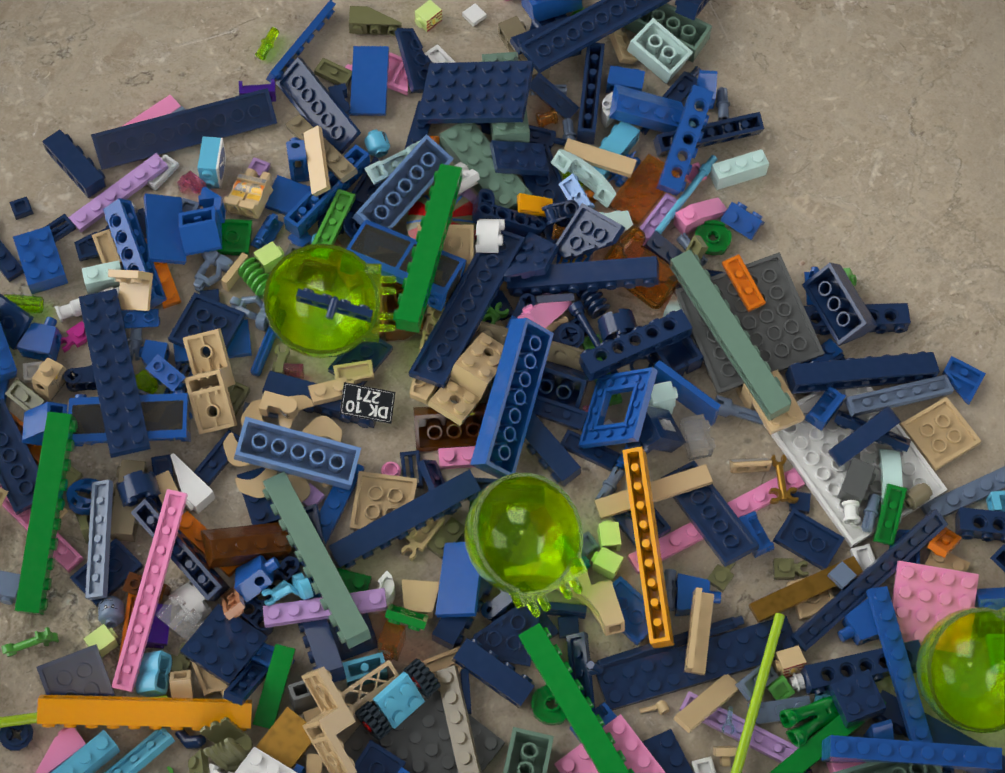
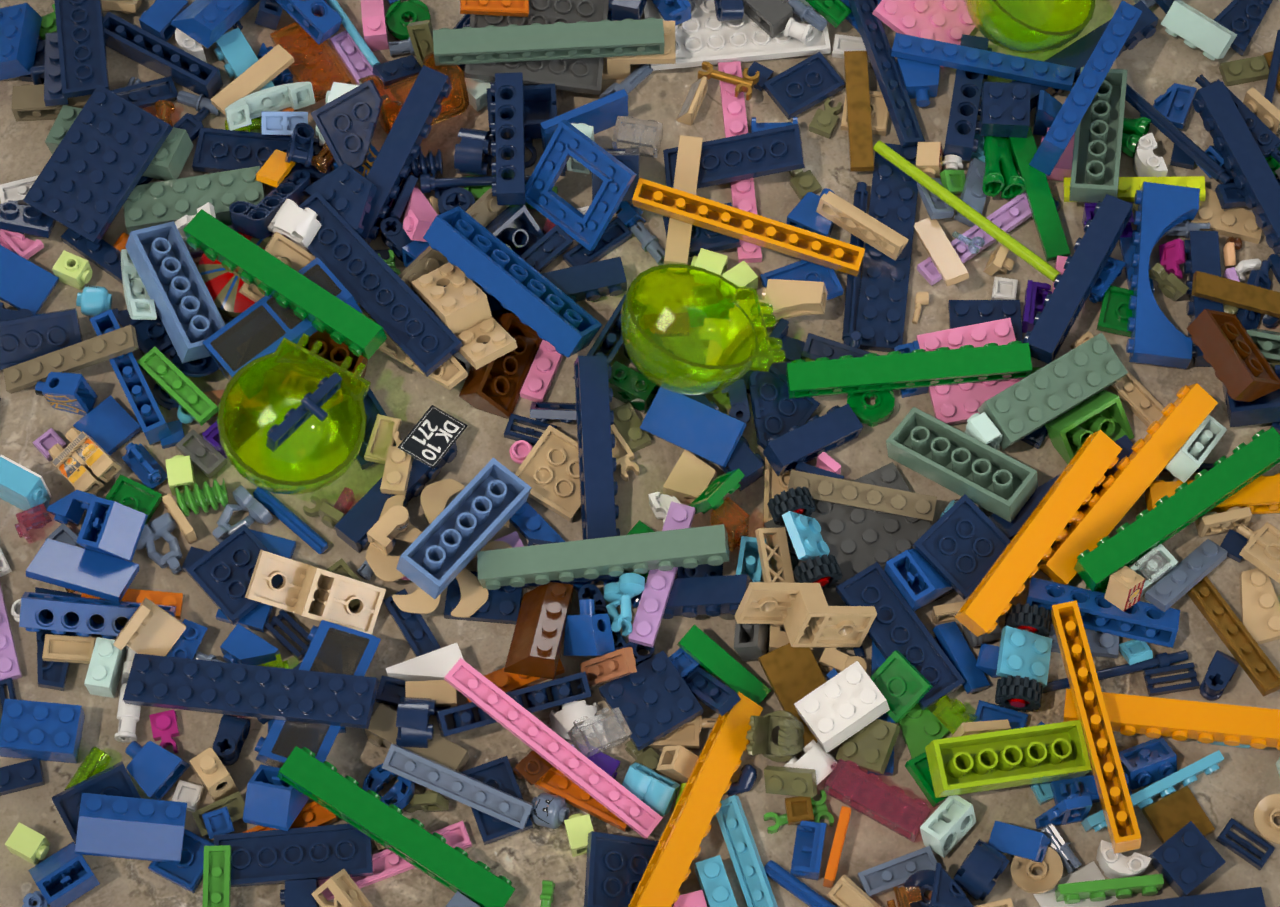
camera: 60 degrees left, 0 degrees up
blue hinge [145,354,186,392] -> none
tan tile [303,126,330,197] -> none
dark blue plate [490,140,549,176] -> none
sand blue tile [827,561,857,590] -> none
none -> yellowish green brick [52,250,93,290]
none -> blue tile [202,806,235,839]
none -> bright pink tile [816,452,841,475]

